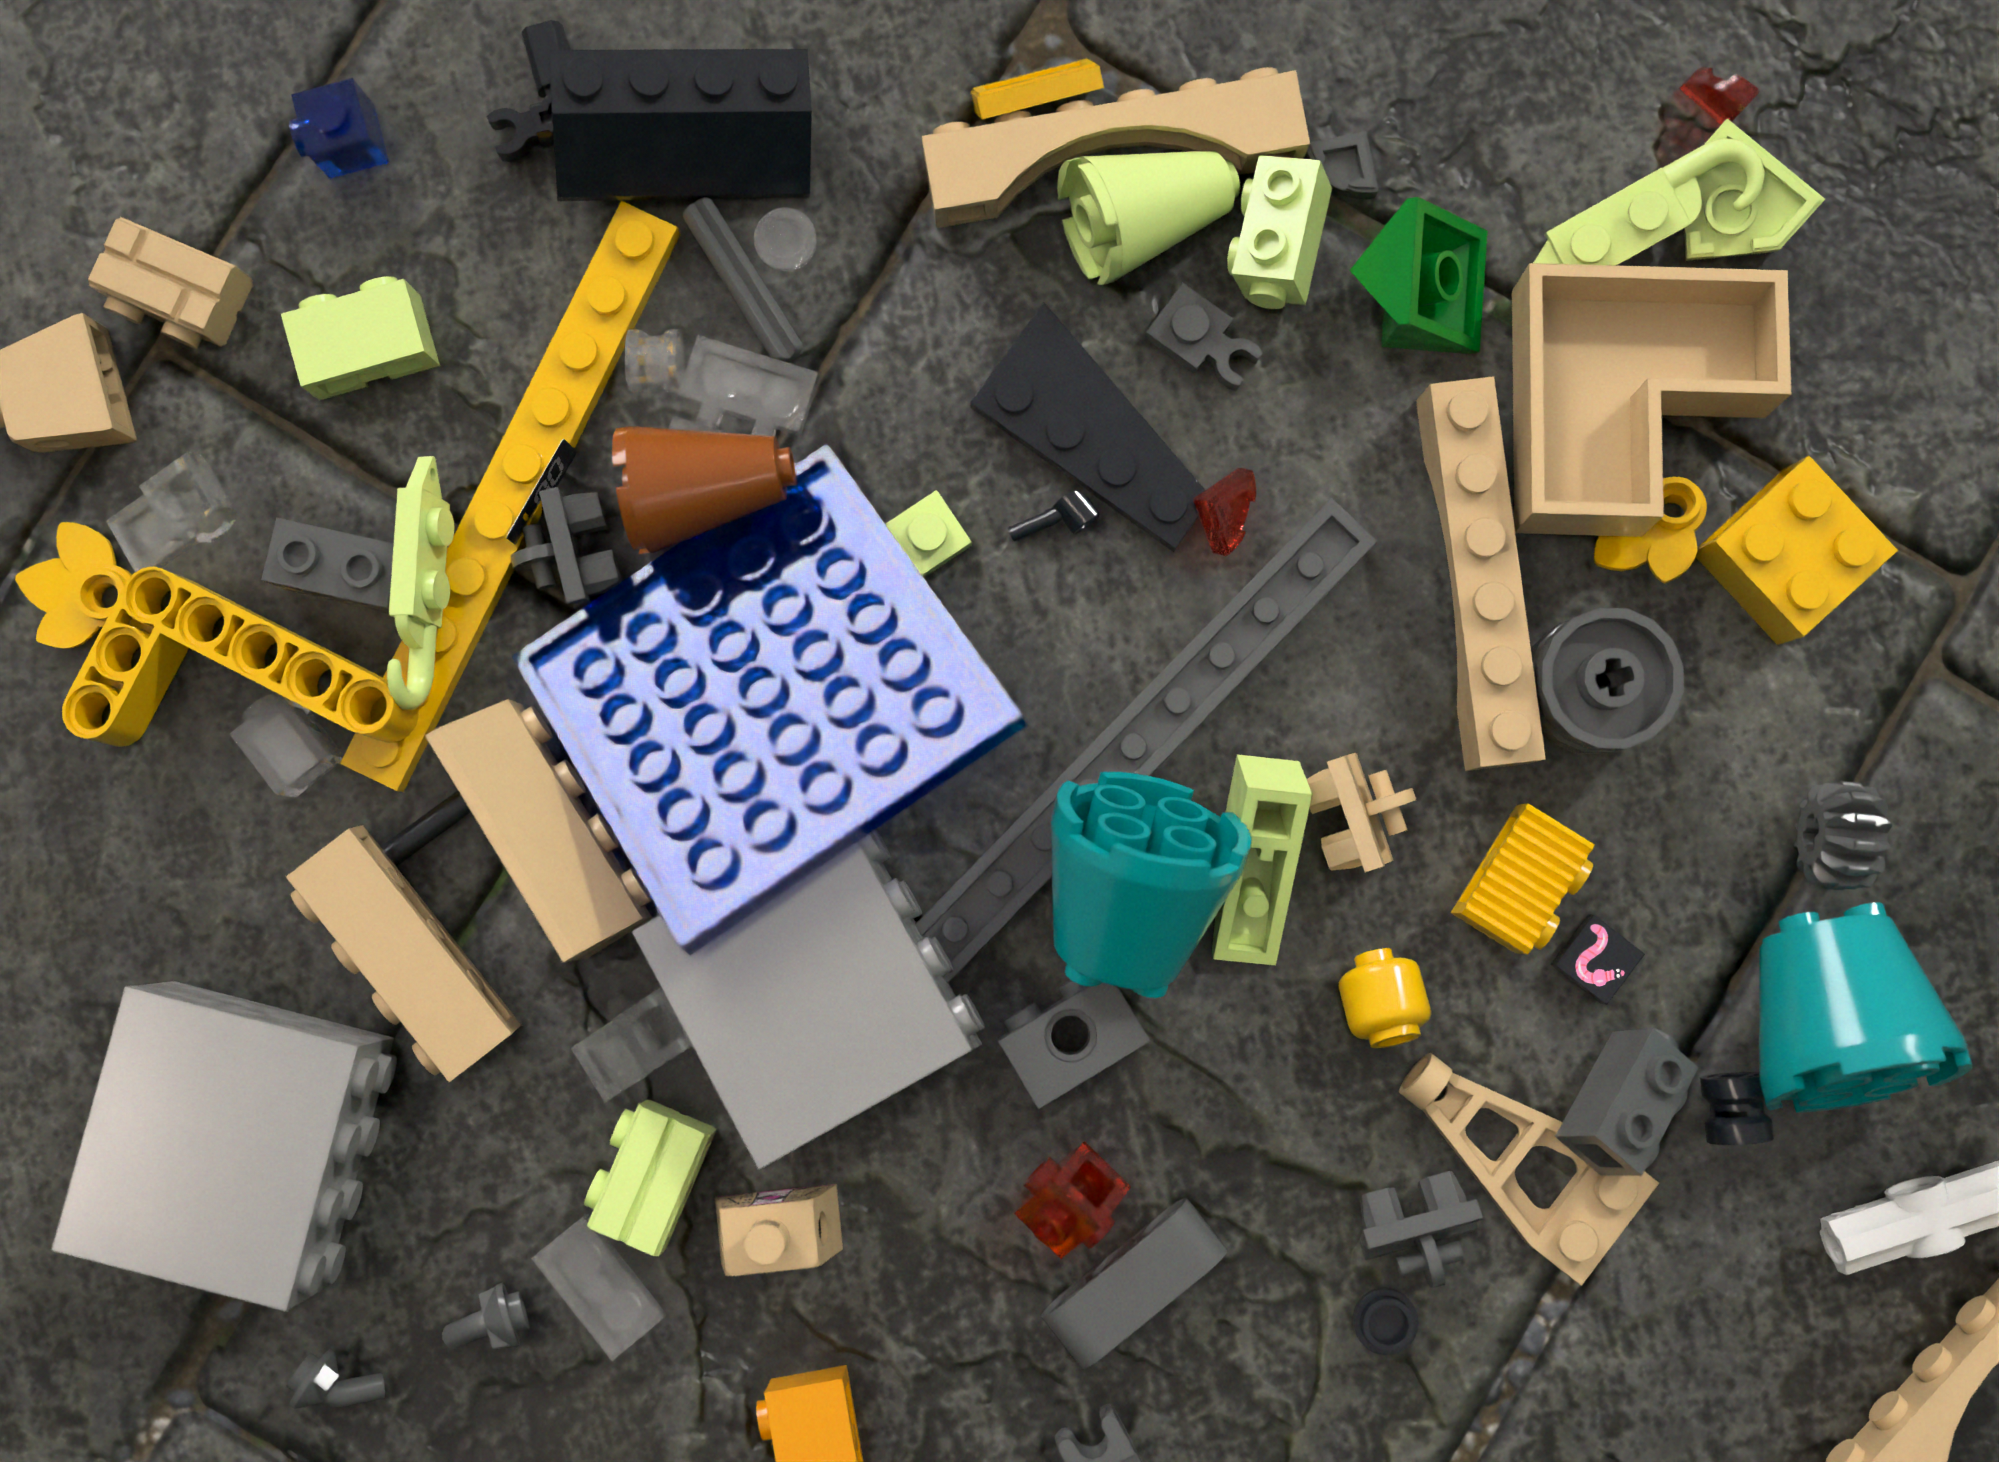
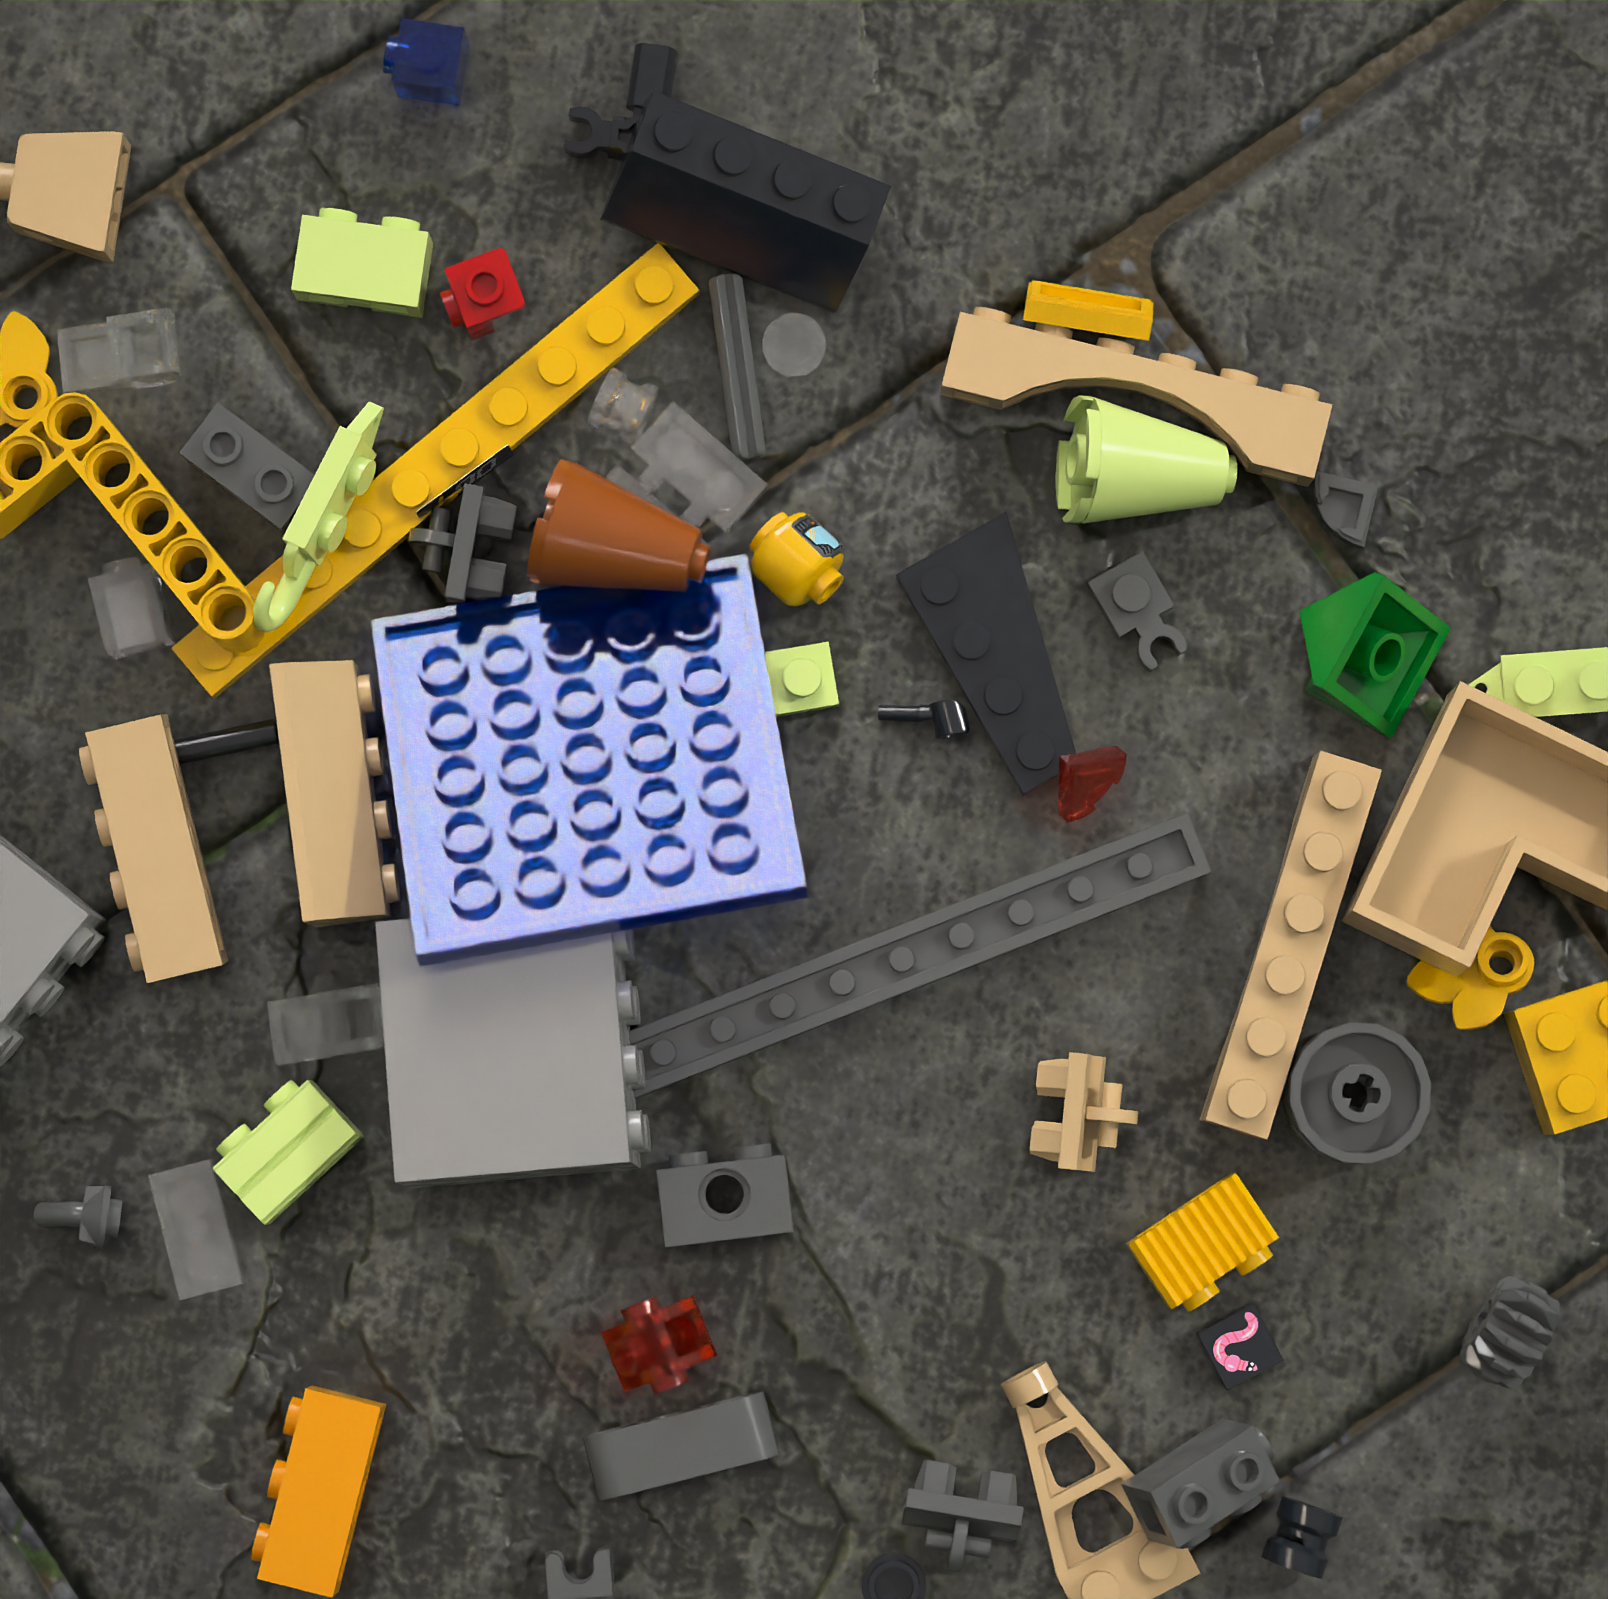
camera: 25 degrees right, 0 degrees up
tan brick [88,217,253,349] -> none
tan torso [715,1184,843,1276] -> none
teal cone [1051,772,1252,998] -> none
yellowish green slope [1212,754,1312,966] -> none
yellowish green brick [1227,155,1332,309] -> none
yellow head [1339,948,1431,1048] -> none
teal cone [1759,903,1973,1113] -> none
none -> red bracket [440,248,525,340]
none -> yellow head [750,512,844,607]

